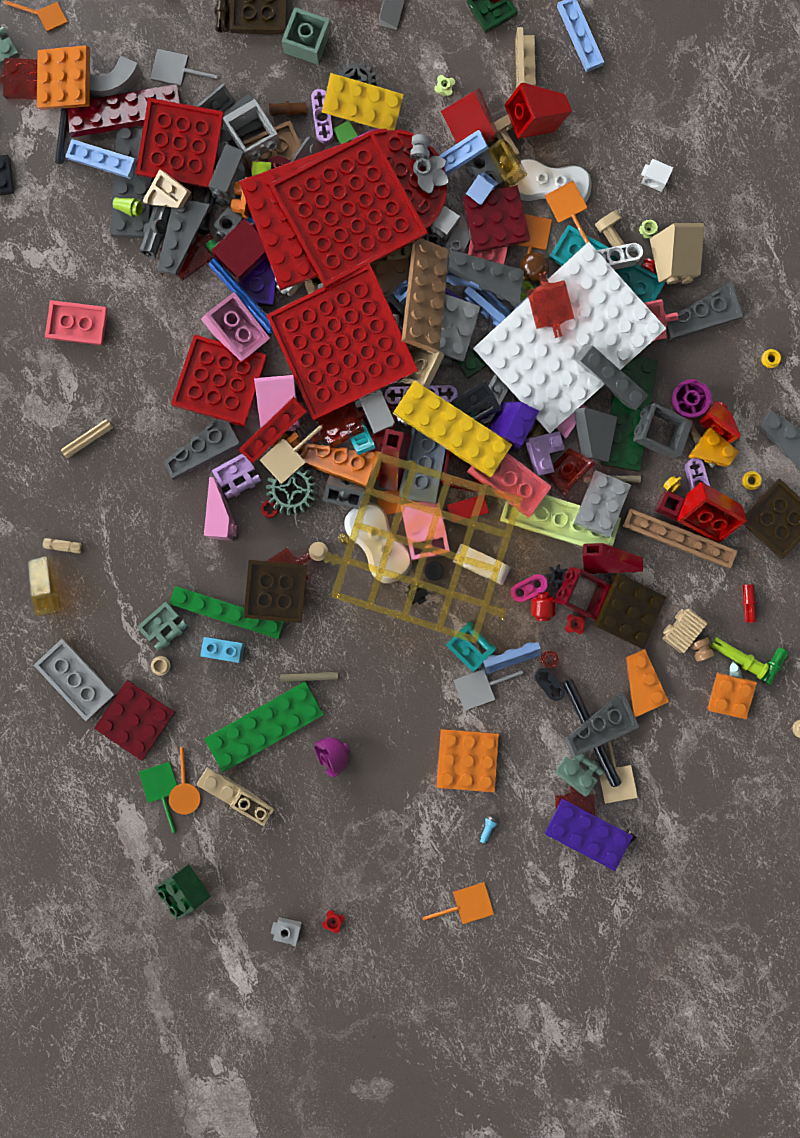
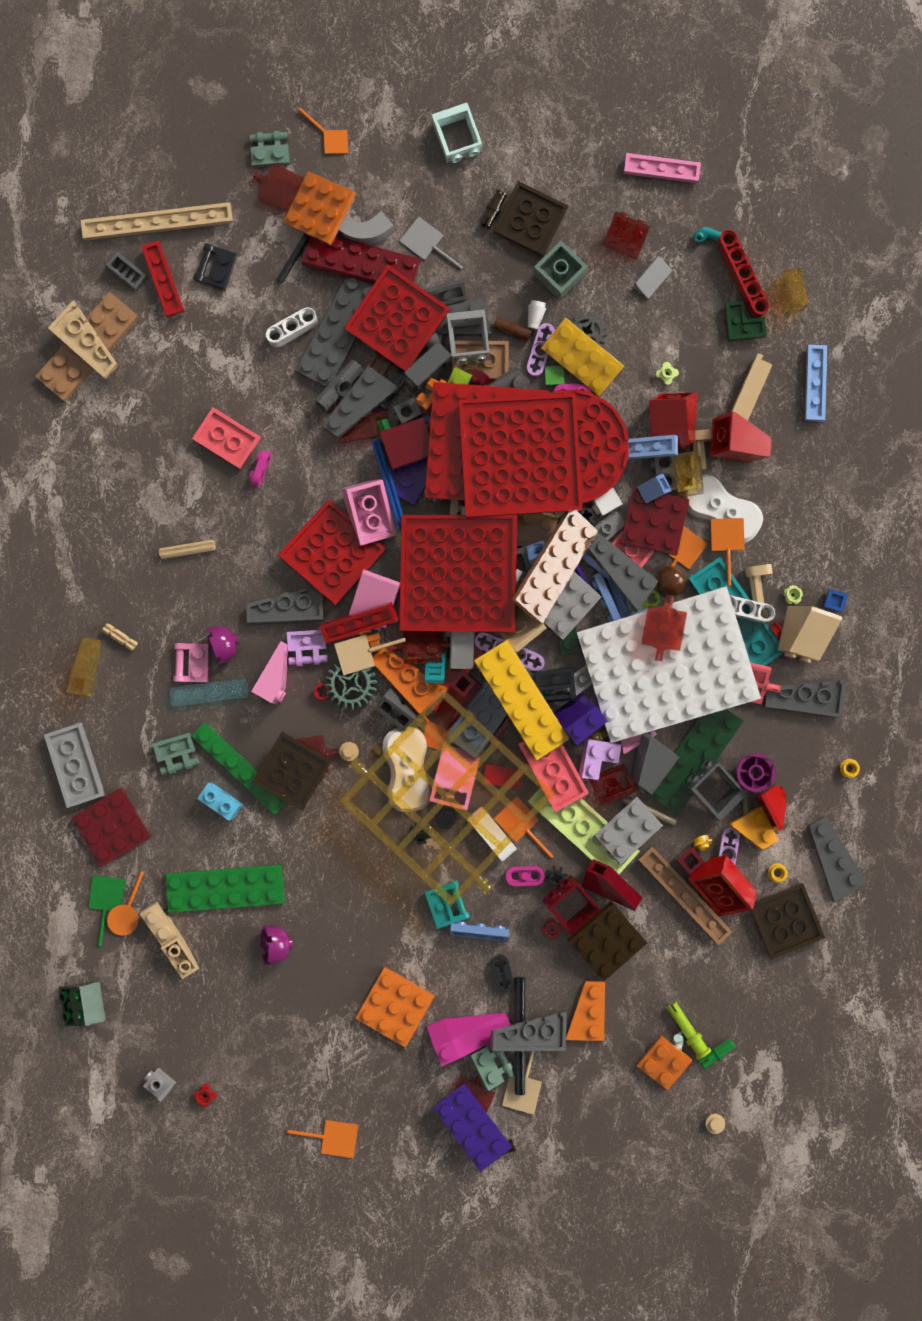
camera: 25 degrees right, 0 degrees up
light blue plate [65,139,138,179] -> none
lime cone [113,197,143,218] -> none
tan wing [142,170,191,209] -> none
tan plate [151,656,171,676] -> none
dark tan bar [280,672,338,682] -> none
light grey wheel [410,134,431,161] -> none
light grey plate [413,156,448,194] -> none
light grey piece [453,669,524,711] -> none
medium azure piece [480,814,499,844] -> none
red head [531,592,556,621] -> none
clear red bush [540,651,559,668] -> none
dark grey arch [573,344,648,410] -> none
white brick [641,159,673,192] -> none
tan brick [662,608,707,653] -> none
medium nougat wheel [690,637,715,662] -> none
red axle [741,584,757,623] -> none
none -> clear light blue plate [170,678,249,707]
none -> bright pink plate [173,643,210,683]
none -> magenta cylinder [205,625,239,665]
none -> dark pink plate [249,450,271,488]
none -> white beam [266,307,318,348]
none -> dark pink wedge [427,1012,511,1066]
none -> orange piece [493,796,553,859]
none -> white cone [527,300,546,330]
none -> blue plate [823,589,848,613]

